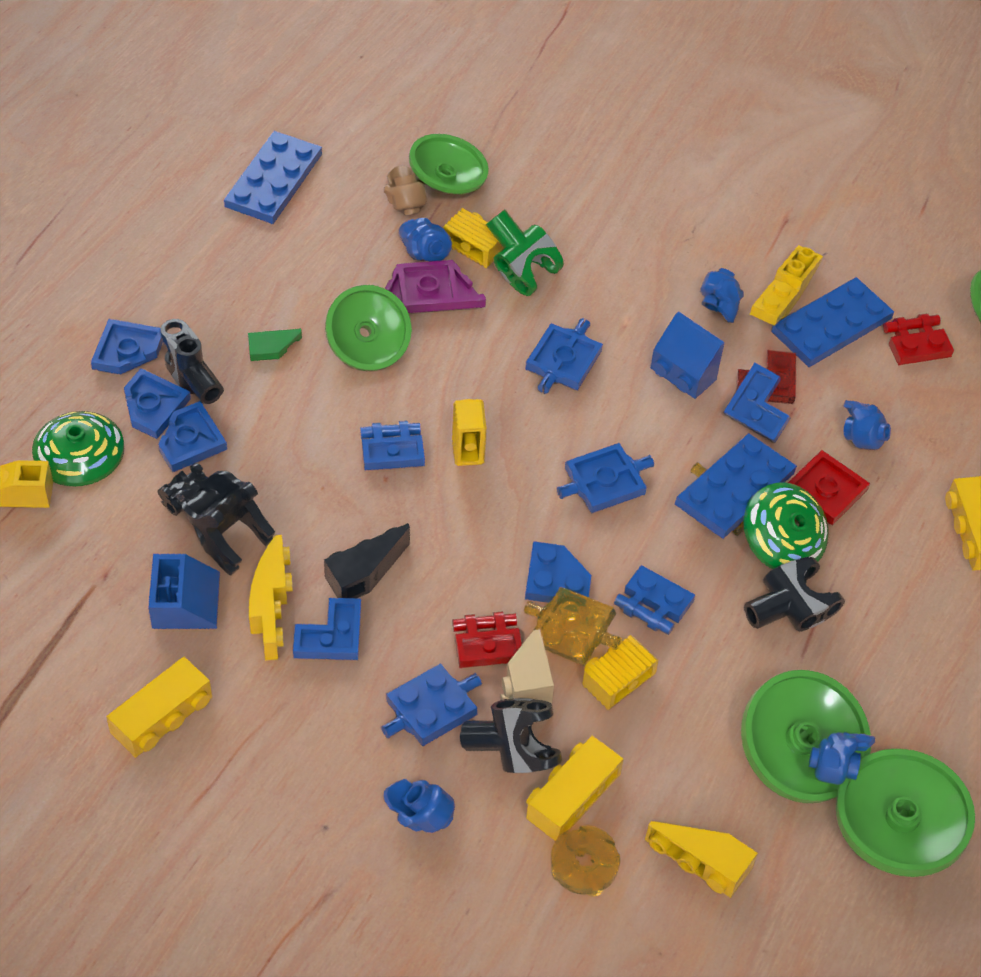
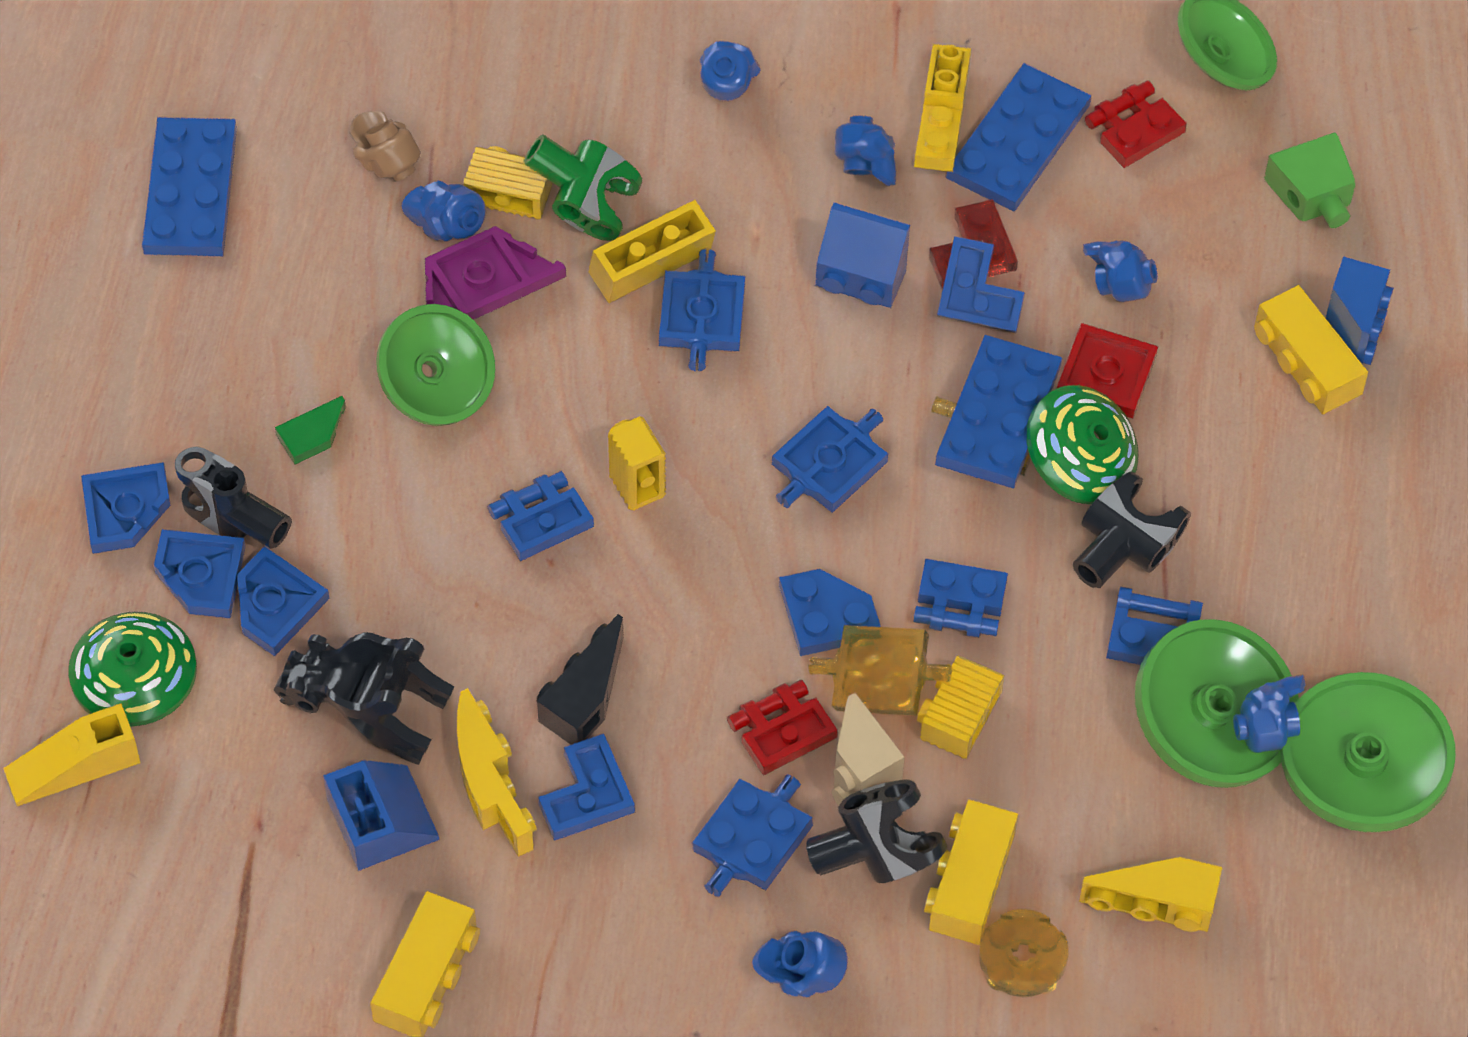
camera: 20 degrees left, 5 degrees up
bright green dish [409,134,489,194] -> none
none -> yellow brick [588,200,716,303]
none -> blue head [700,41,760,101]
none -> blue plate [1106,586,1203,665]

